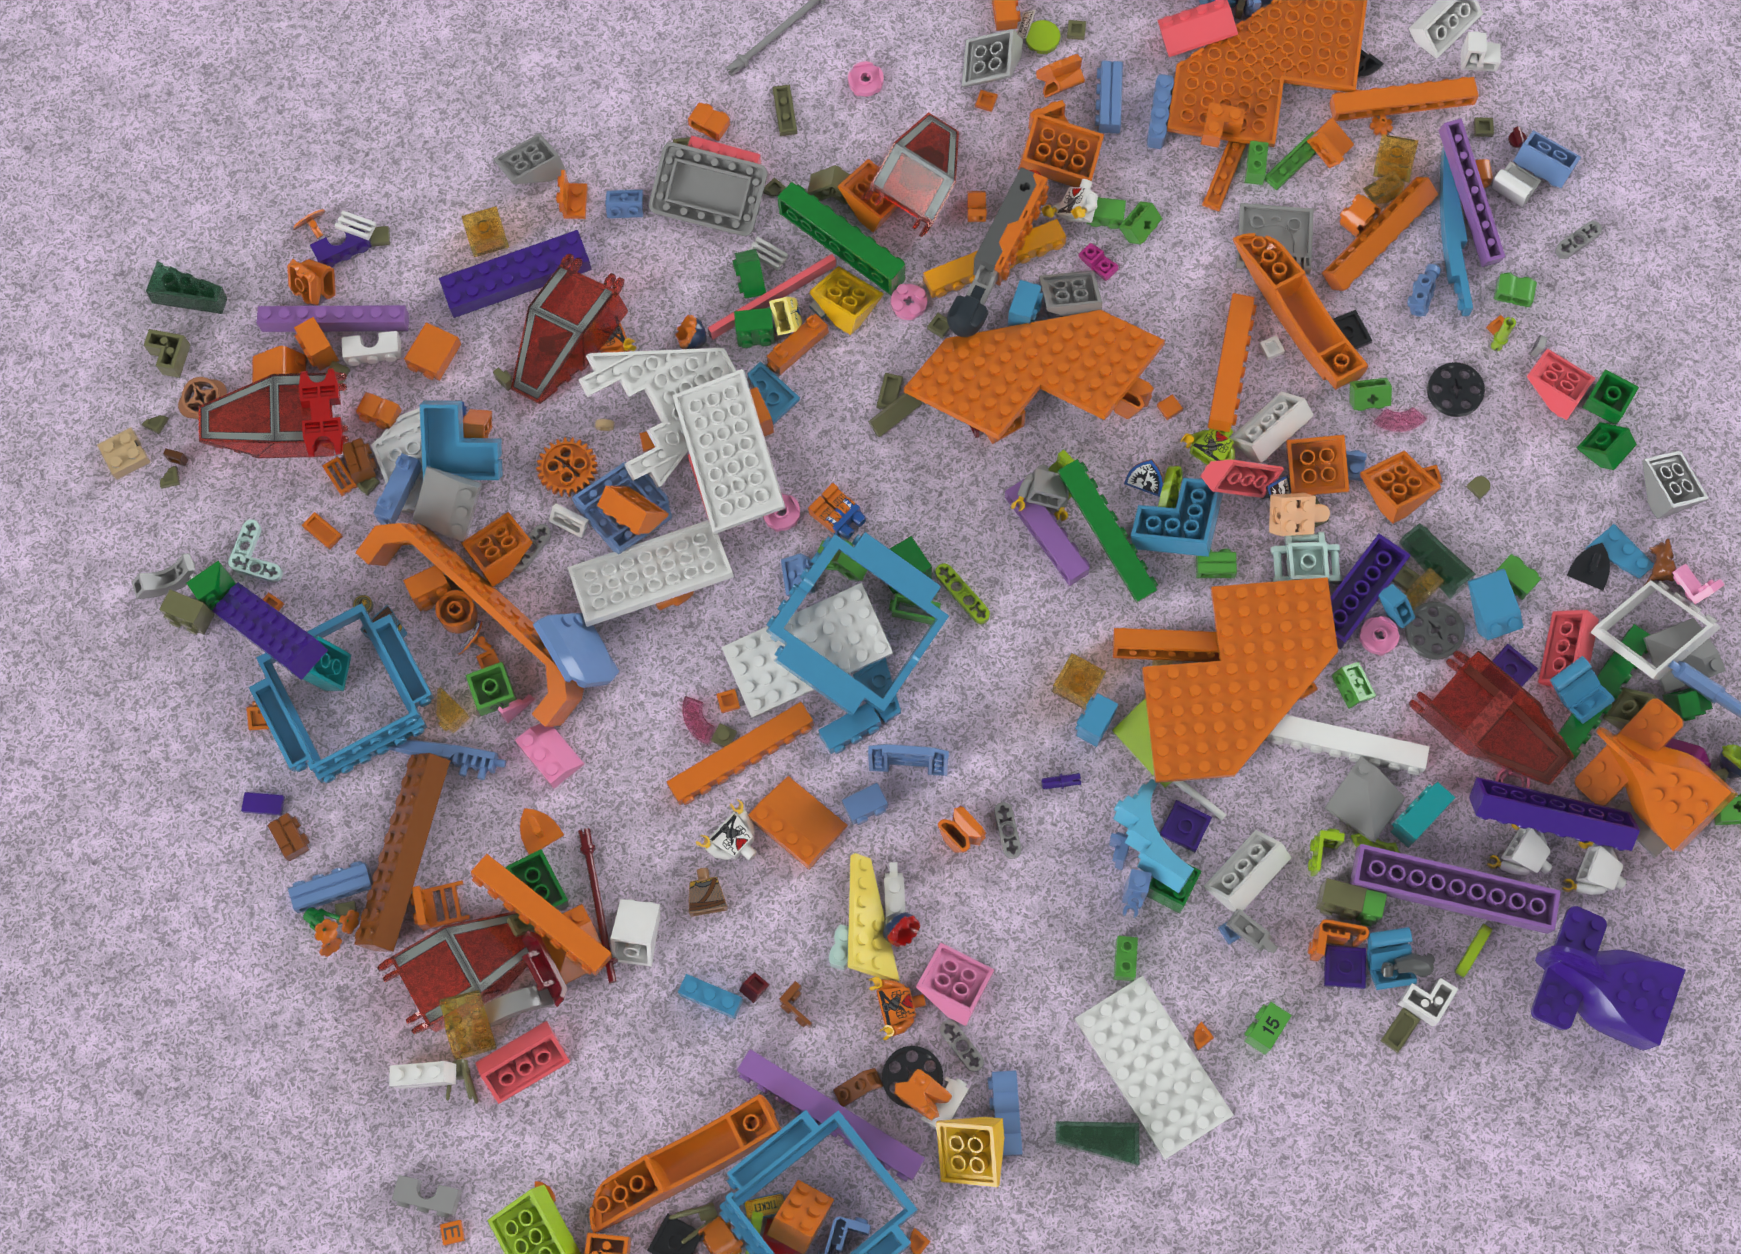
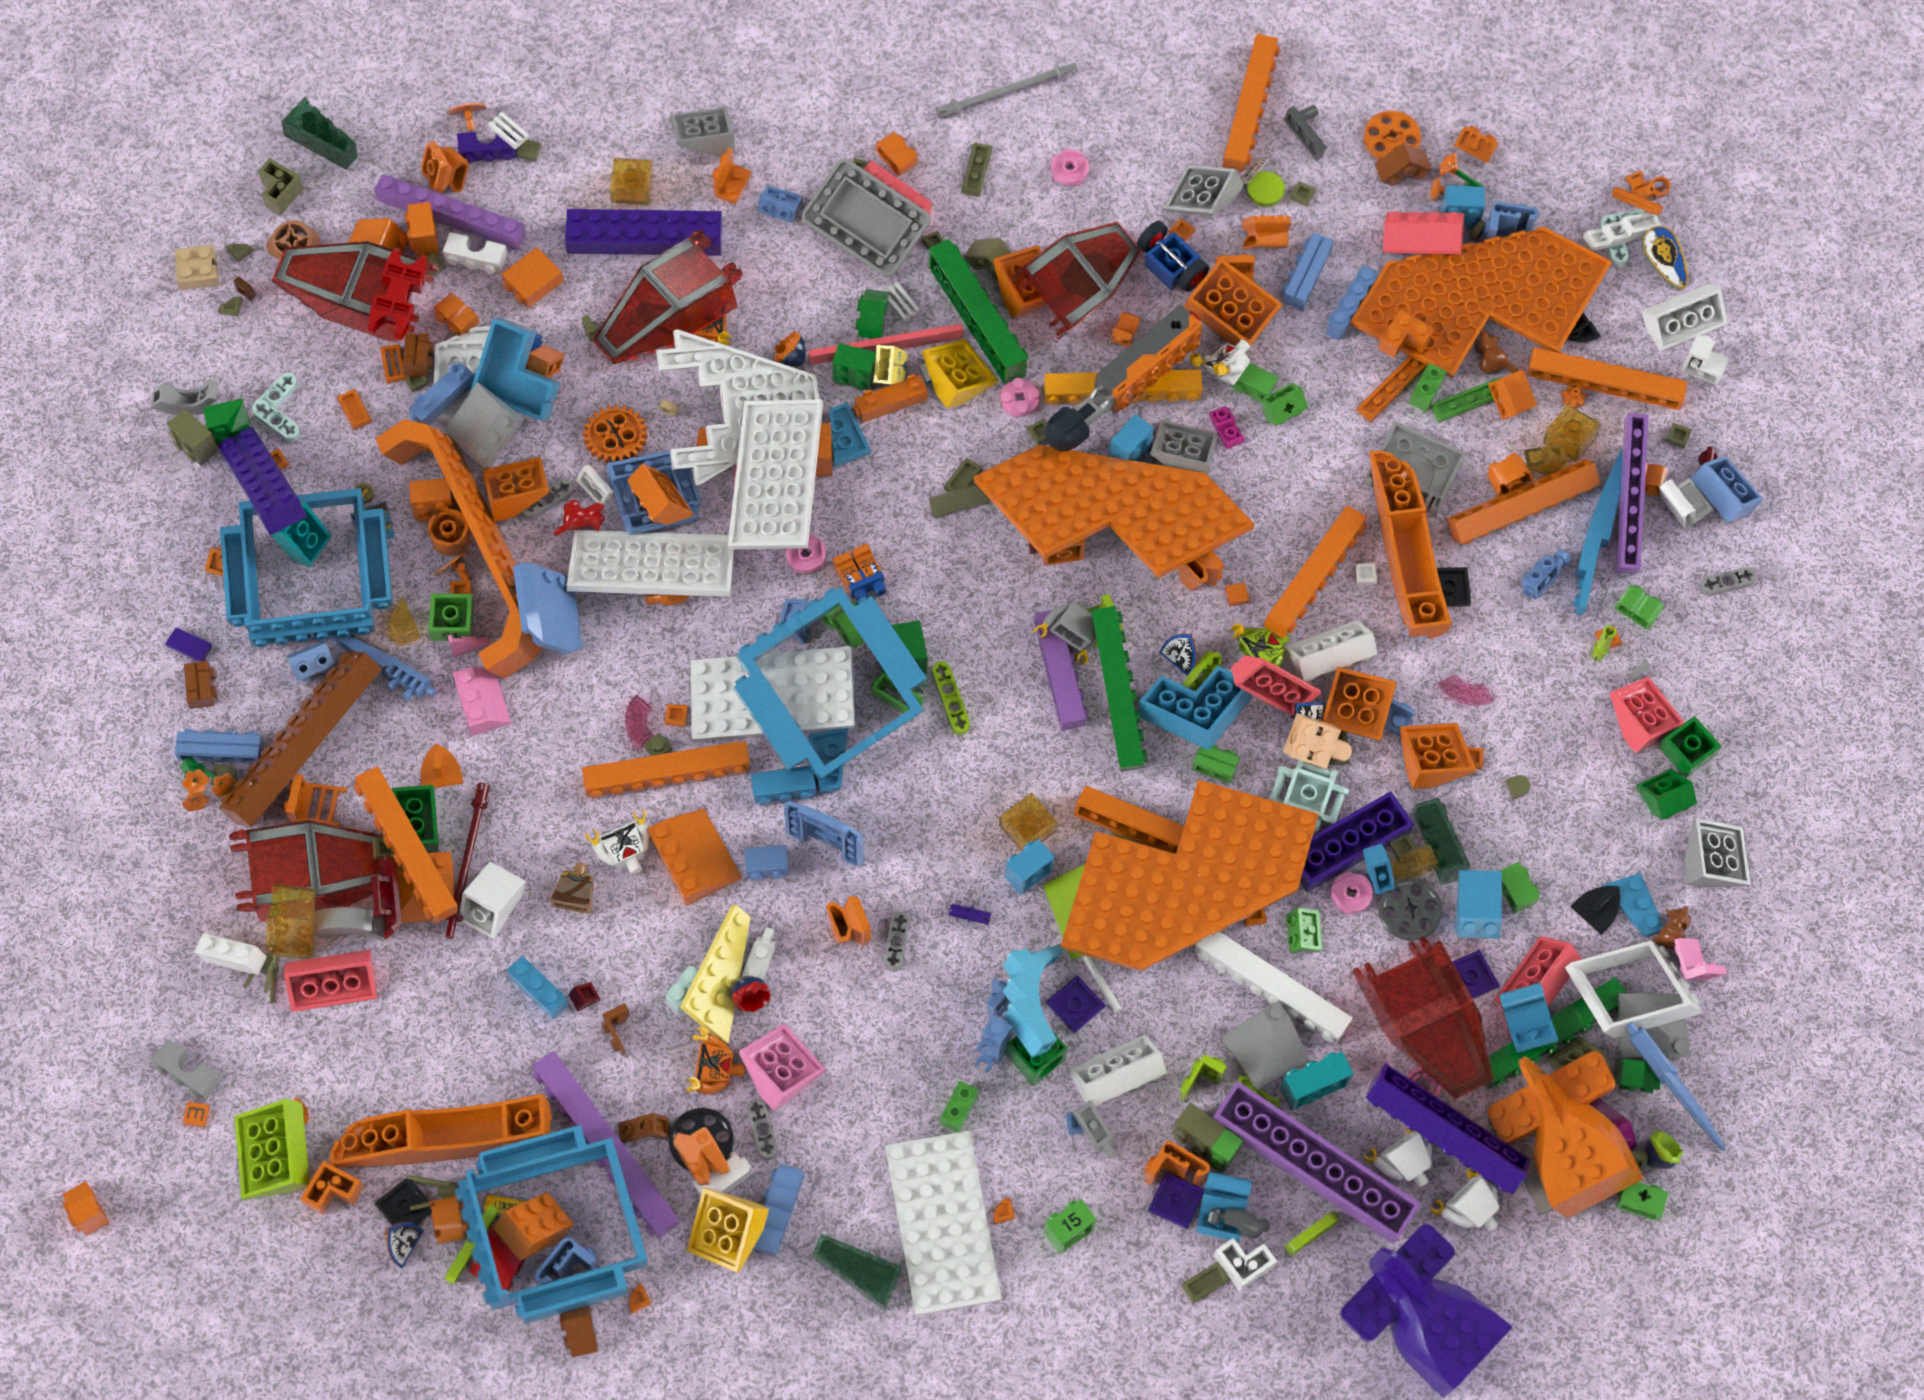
camera: 15 degrees right, 5 degrees down
bright green brick [1349,378,1392,411] -> none
black wedge [1427,362,1485,417] -> none
none -> medium blue brick [286,640,336,682]
none -> red animal [553,500,605,536]
none -> brick [1137,220,1210,292]
none -> dark orange animal [1474,331,1519,374]

